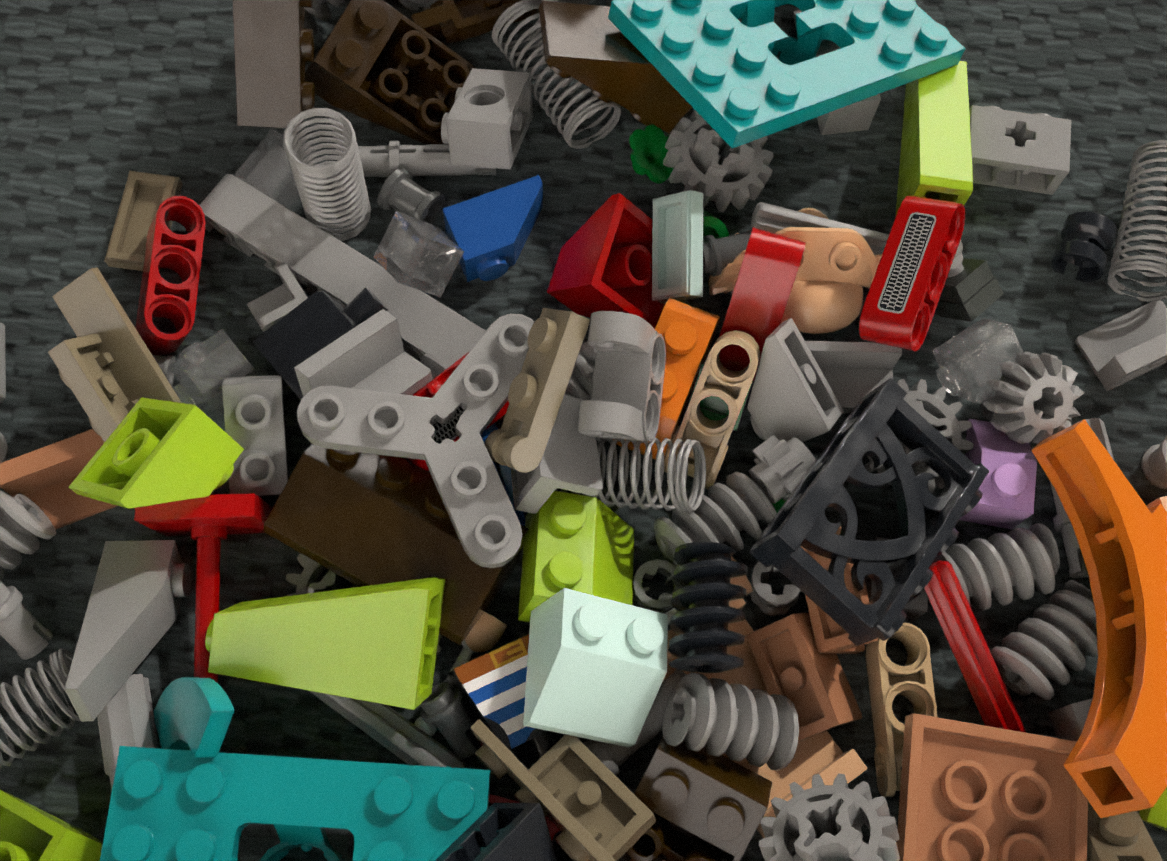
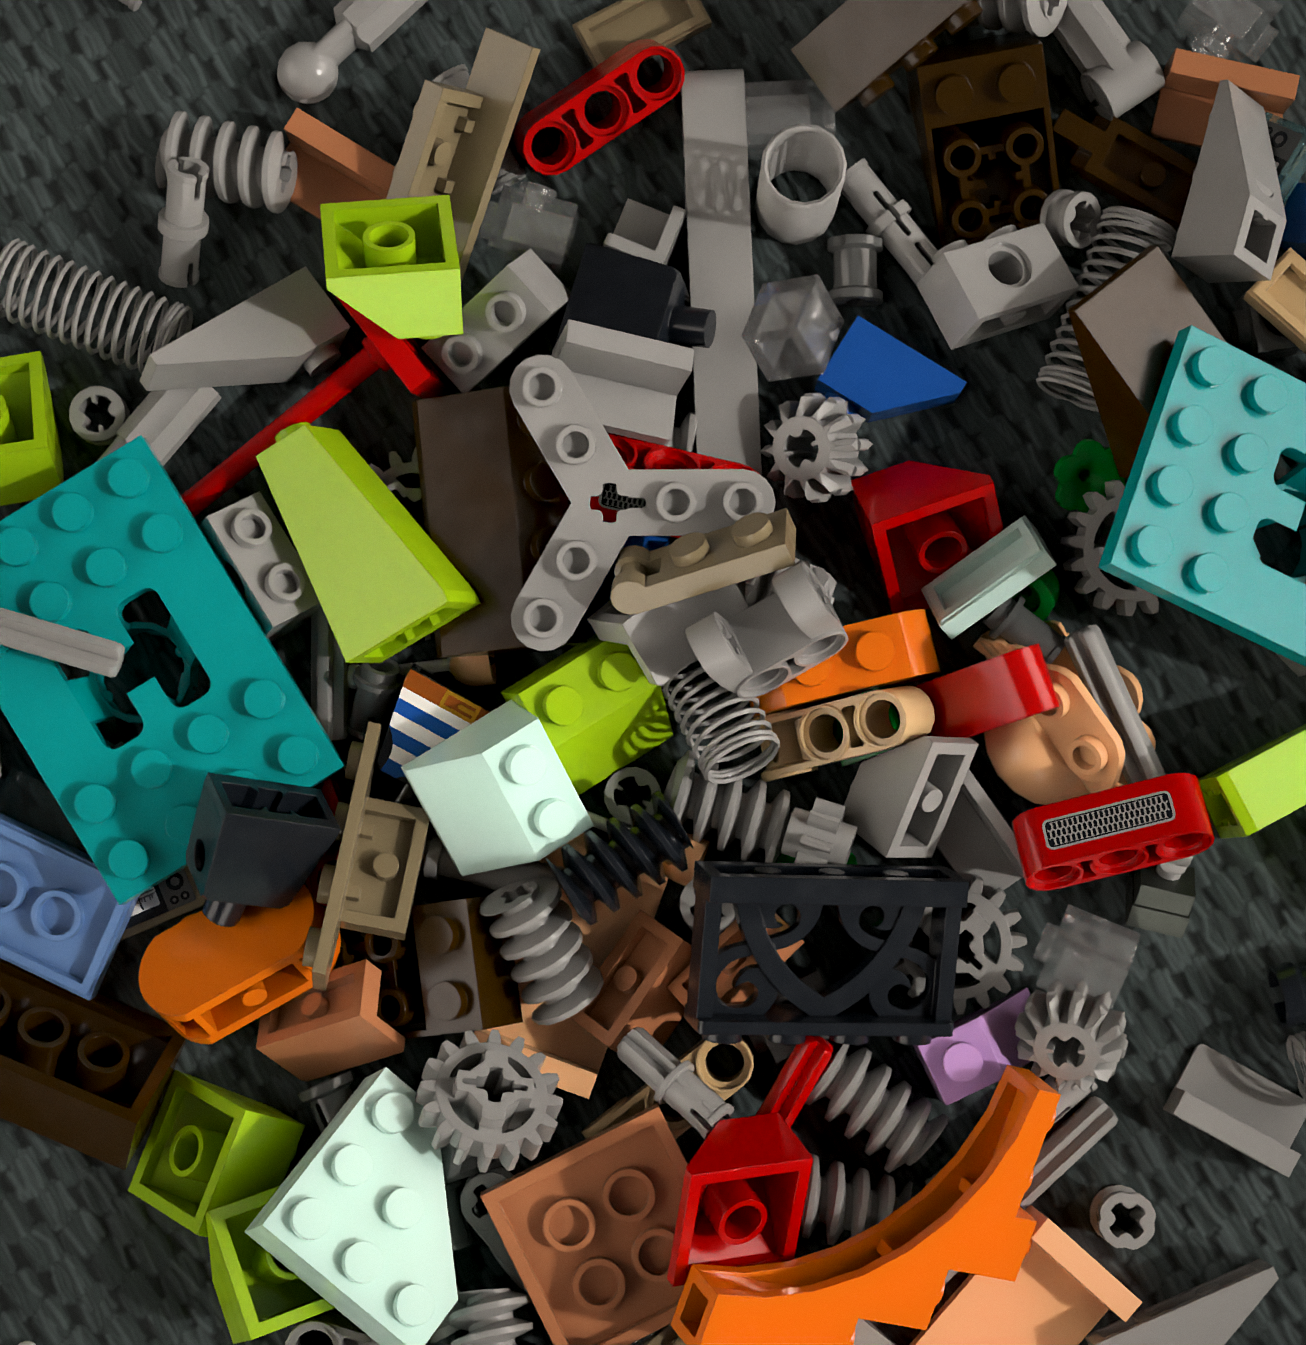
camera: 60 degrees right, 15 degrees up
teal tile [154,677,235,758] -> none
none -> light grey bush [69,386,130,446]
none -> light grey brick [200,491,321,642]
none -> light grey axle [617,1027,734,1140]
none -> red slope [667,1113,813,1287]
none -> light grey gear [759,393,873,503]
none -> light grey bush [1040,189,1101,249]

